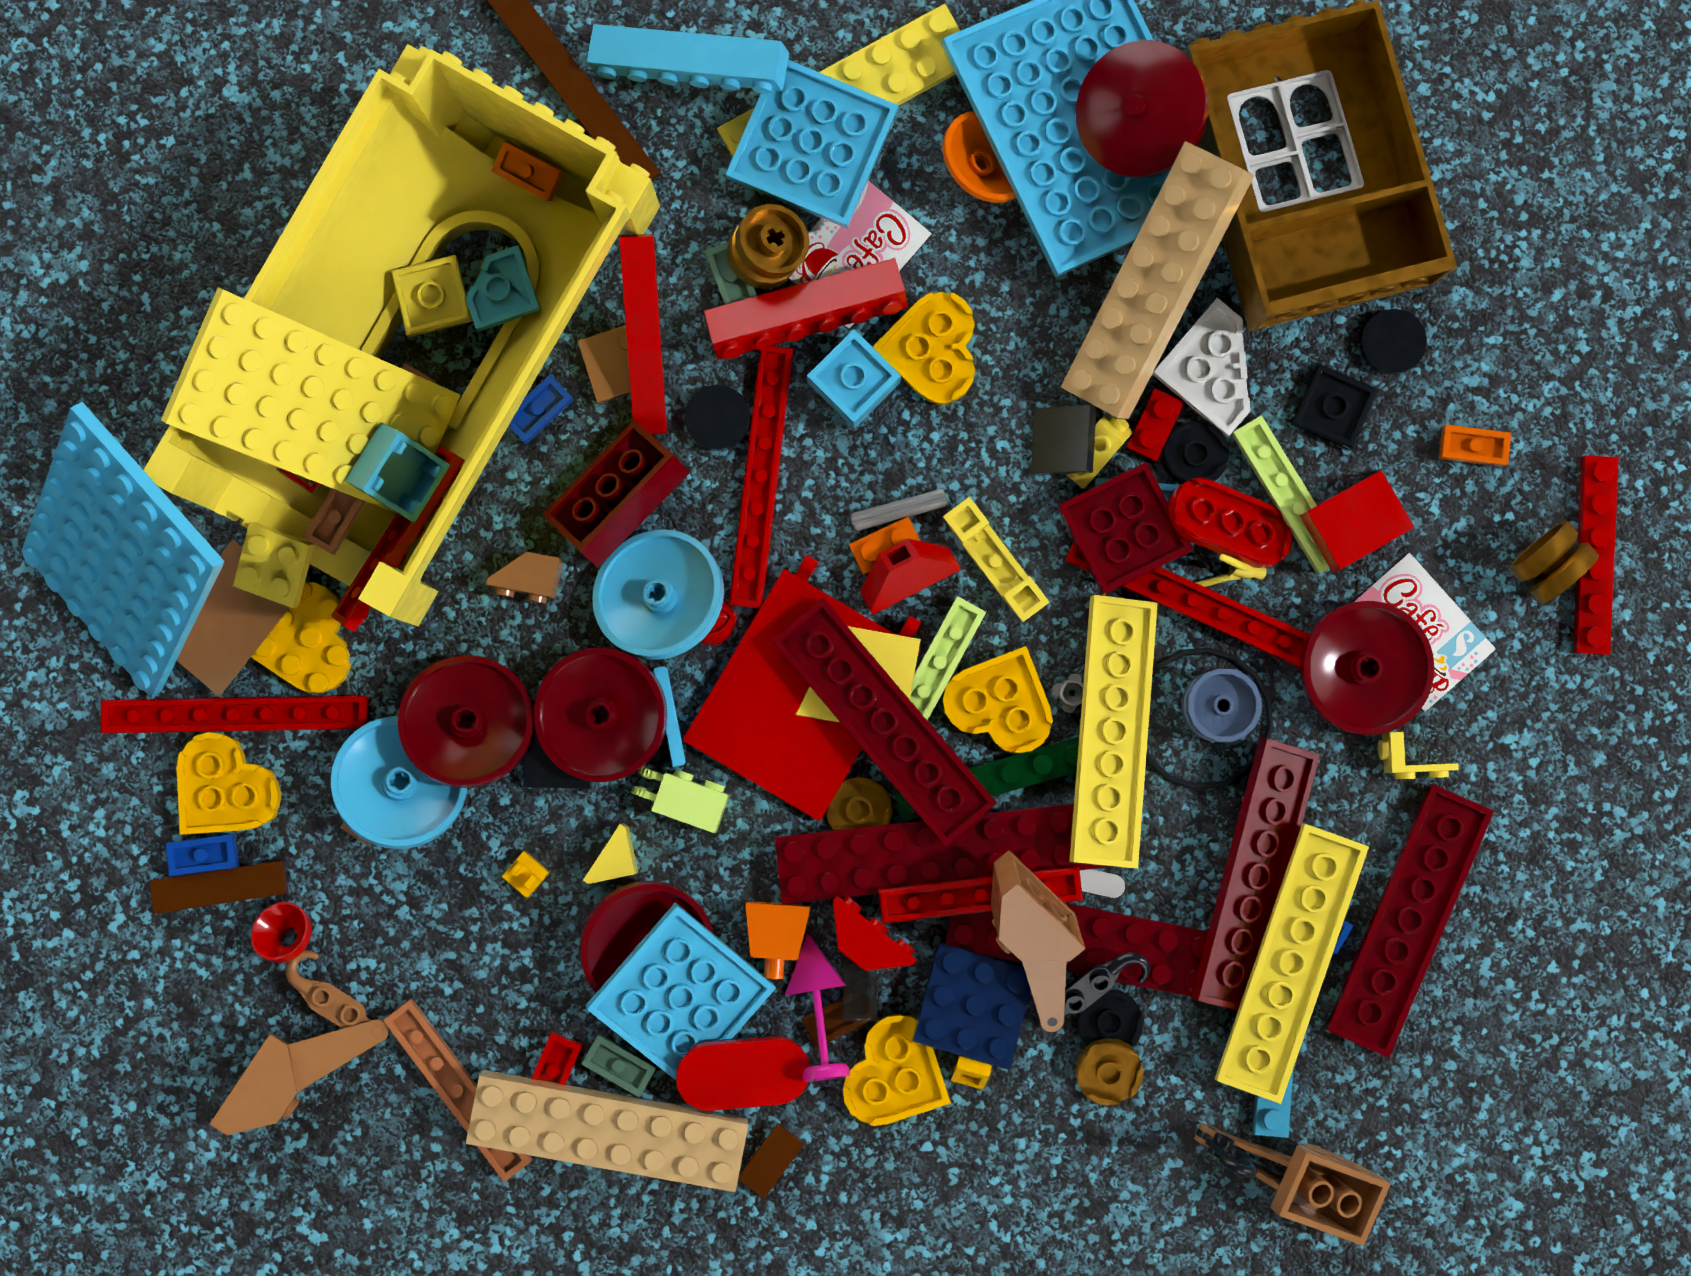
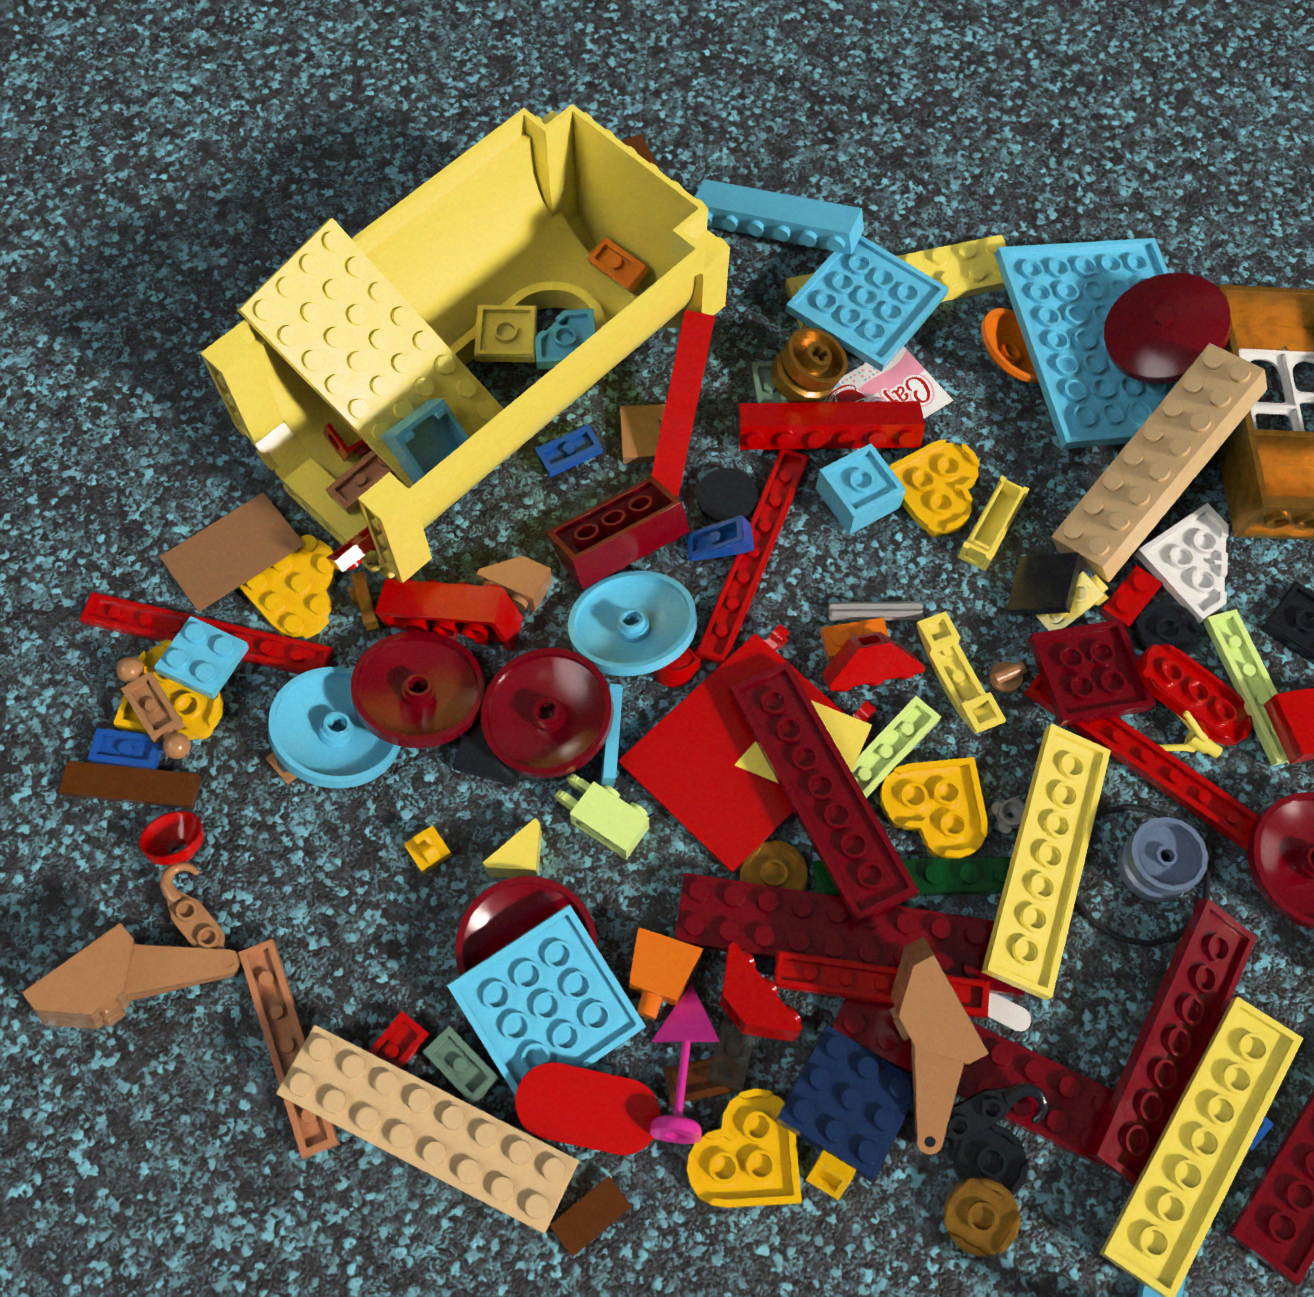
camera: 10 degrees right, 20 degrees down
medium azure plate [21,402,225,698] -> none
light yellow plate [233,522,315,608] -> none
none -> medium nougat plate [116,657,191,759]
none -> medium azure plate [154,616,249,700]
none -> pearl gold plate [348,571,379,633]
none -> red wedge [375,578,523,651]
none -> blue slope [686,515,754,562]
none -> light yellow container [957,476,1029,571]
none -> medium nougat plate [989,661,1026,693]

